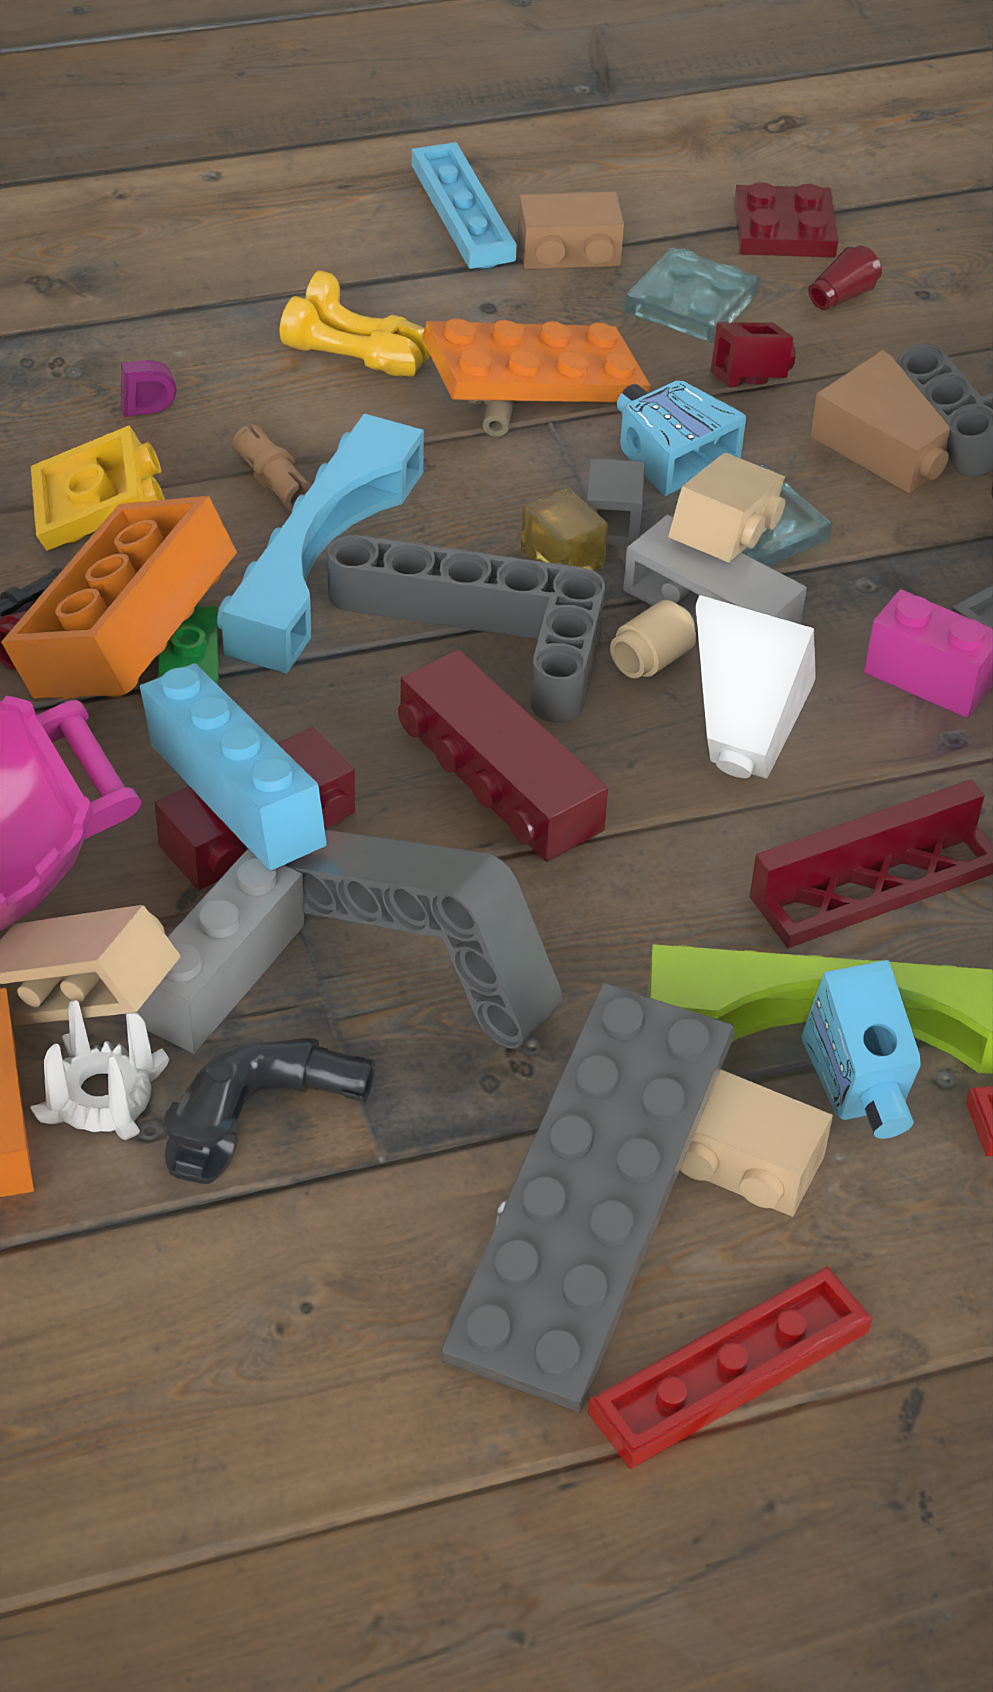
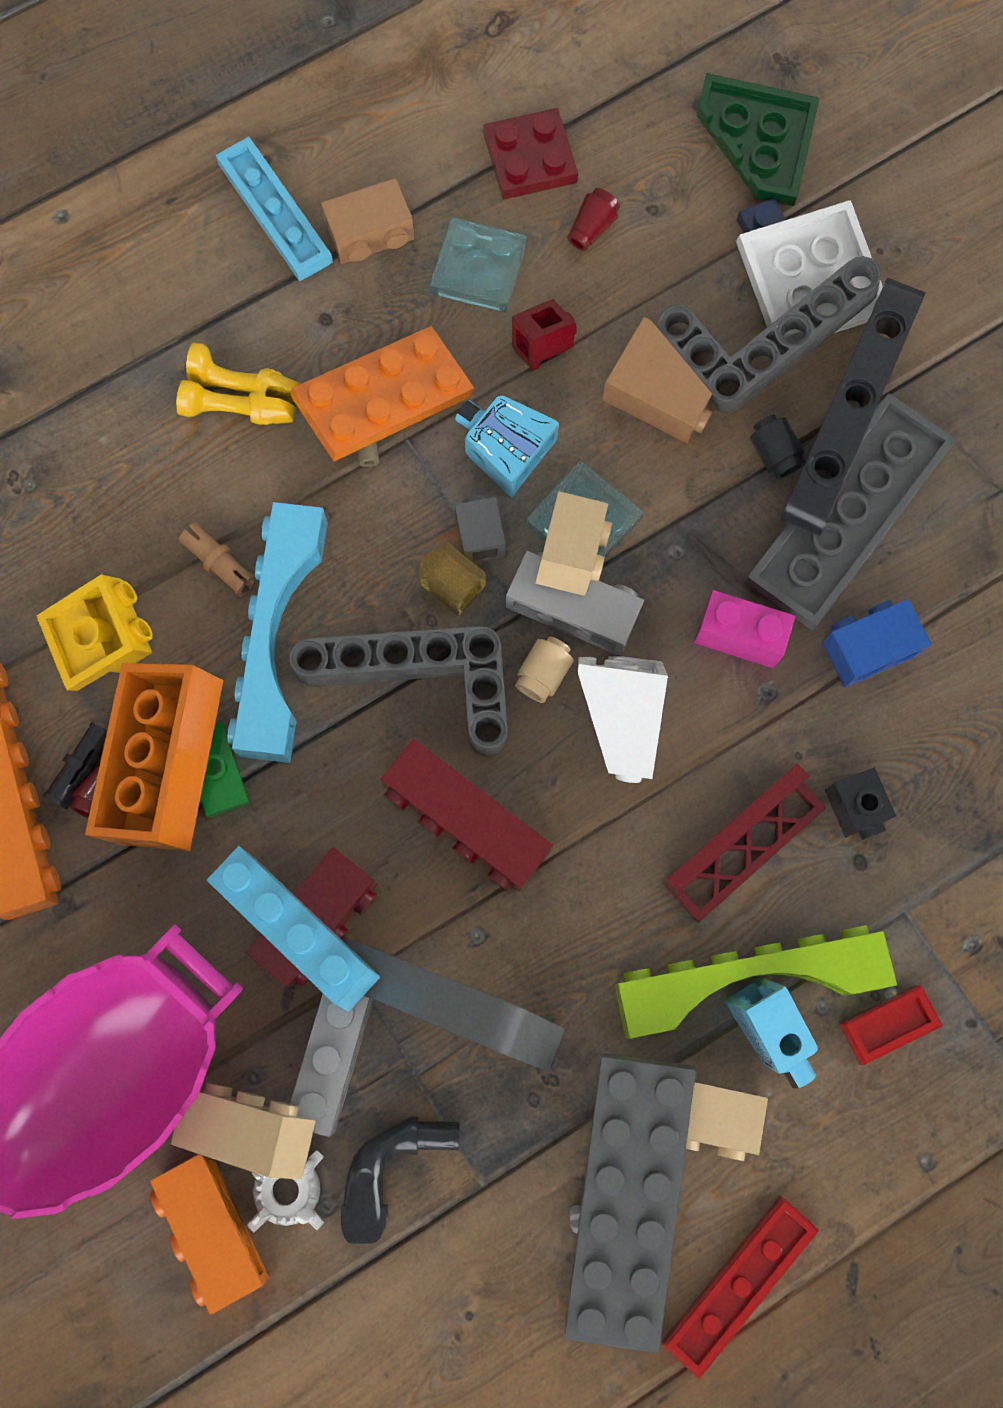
camera: 15 degrees left, 30 degrees up
magenta tile [120,360,177,417] -> none

